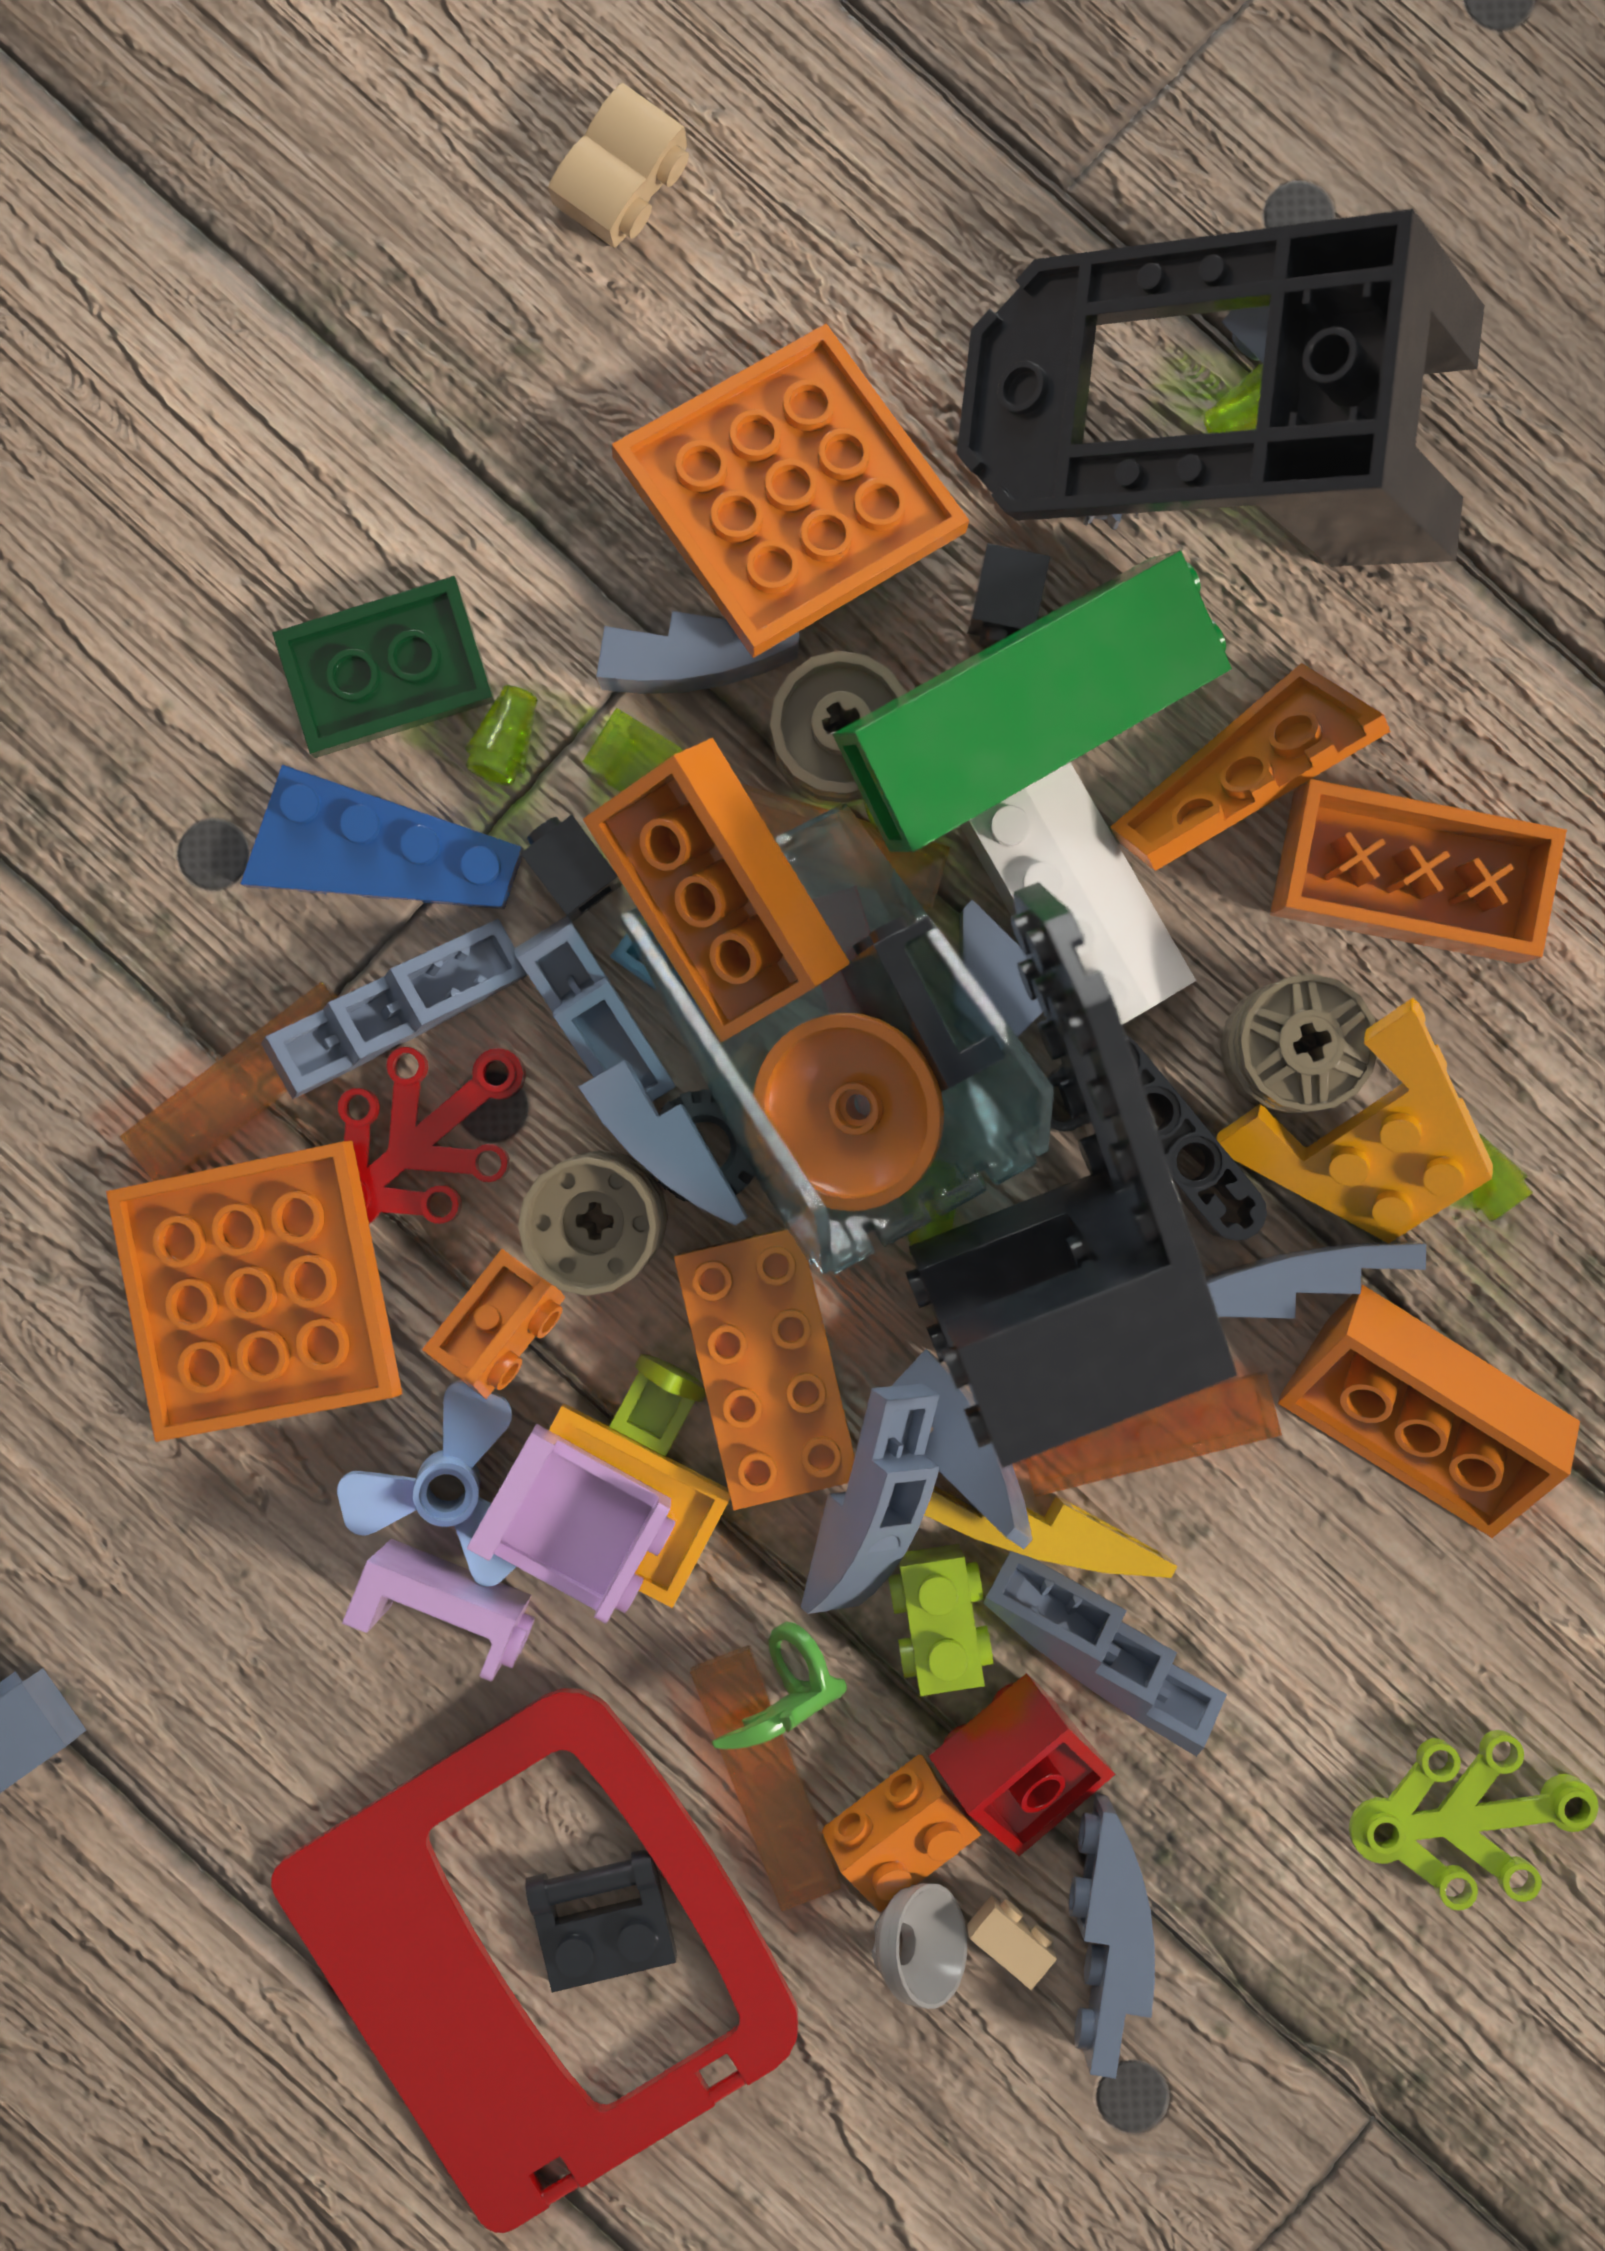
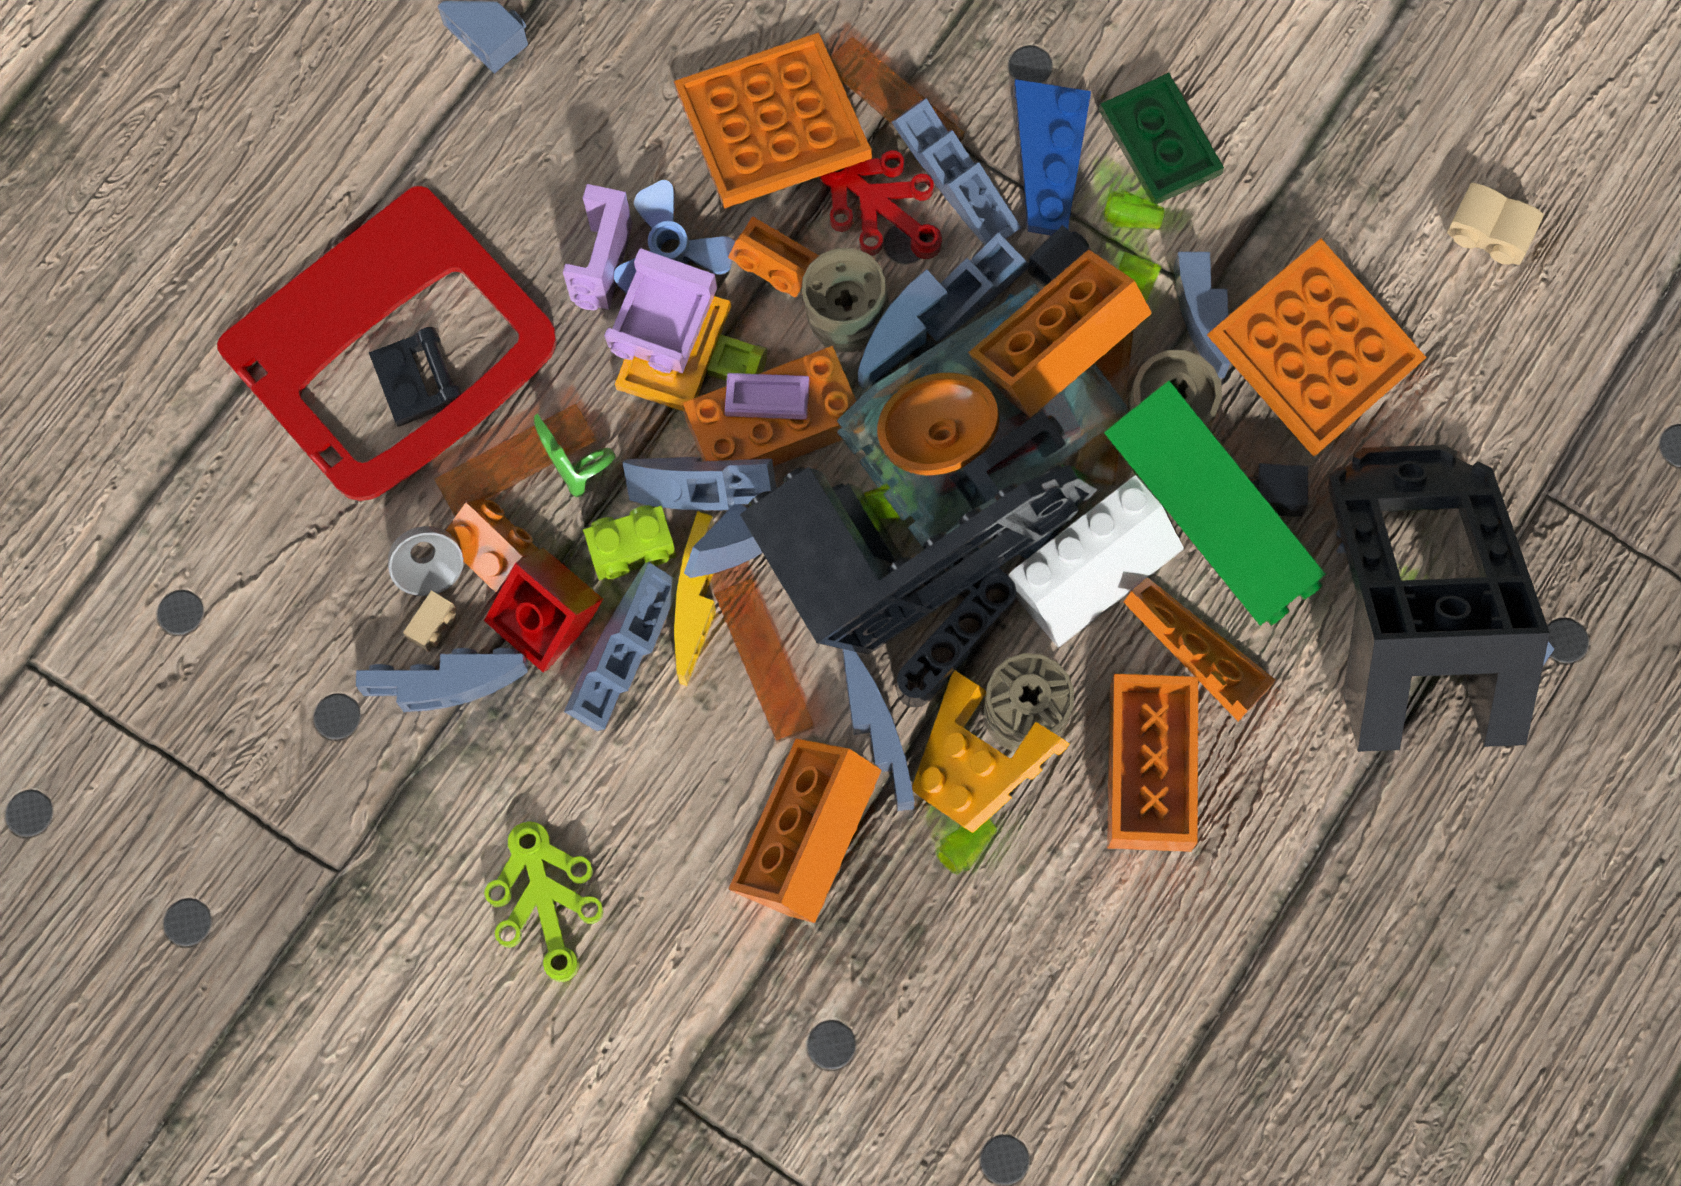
camera: 85 degrees right, 15 degrees down
none -> lavender tile [725,373,810,419]

